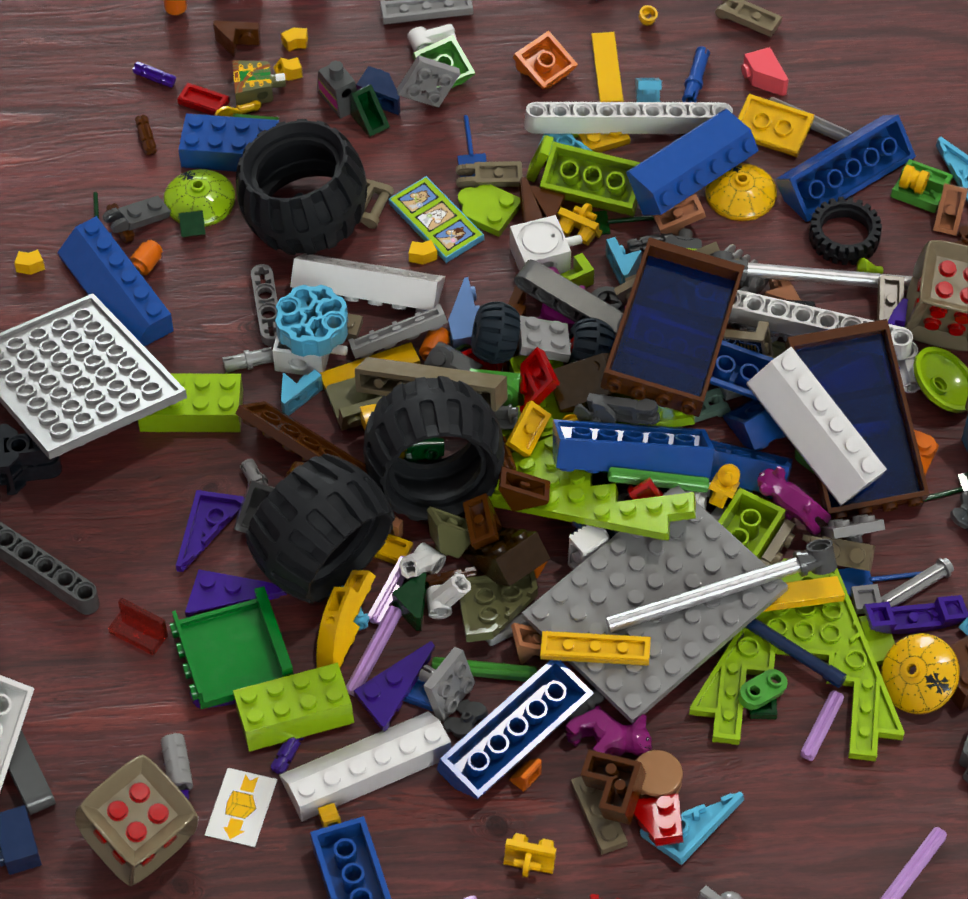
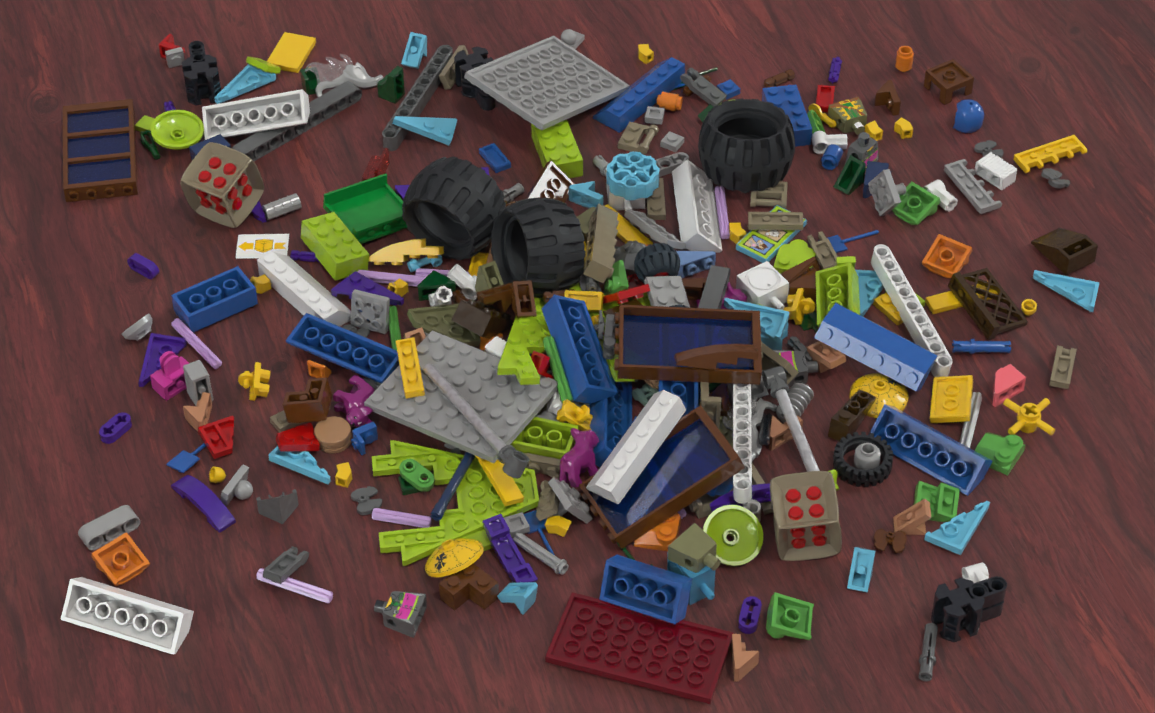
camera: 75 degrees right, 10 degrees down
medium azure slope [635,78,662,102] -> none
yellow wheel [899,164,930,195] -> none
none -> dark grey slope [256,489,299,524]
none -> dark grey hinge [263,546,309,584]
none -> yellow piece [335,462,352,488]
none -> blue bracket [351,422,378,455]
none -> dark grey piece [351,486,382,515]
none -> yellow piece [387,278,409,297]
none -> medium azure wing [392,116,458,146]
none -> blue tile [479,143,511,173]
none -> yellow piece [545,516,571,537]
none -> dark tan plate [618,122,659,154]
none -> light grey plate [645,106,665,125]
none -> light grey plate [660,131,684,152]
none -> reddish brown slope [674,344,759,370]
none -> lavender axle [714,186,730,239]
none -> blue plate [717,79,740,100]
none -> medium azure wing [724,298,789,343]
none -> dark tan plate [748,212,804,230]
none -> white piece [812,131,848,154]
none -> blue brick [821,144,843,170]
none -> dark brown slope [828,389,876,442]
none -> light grey head [854,443,881,470]
none -> dark brown fence [948,268,1028,340]
none -> bright green slope [975,432,1026,476]
none -> yellow bar [1003,398,1055,435]

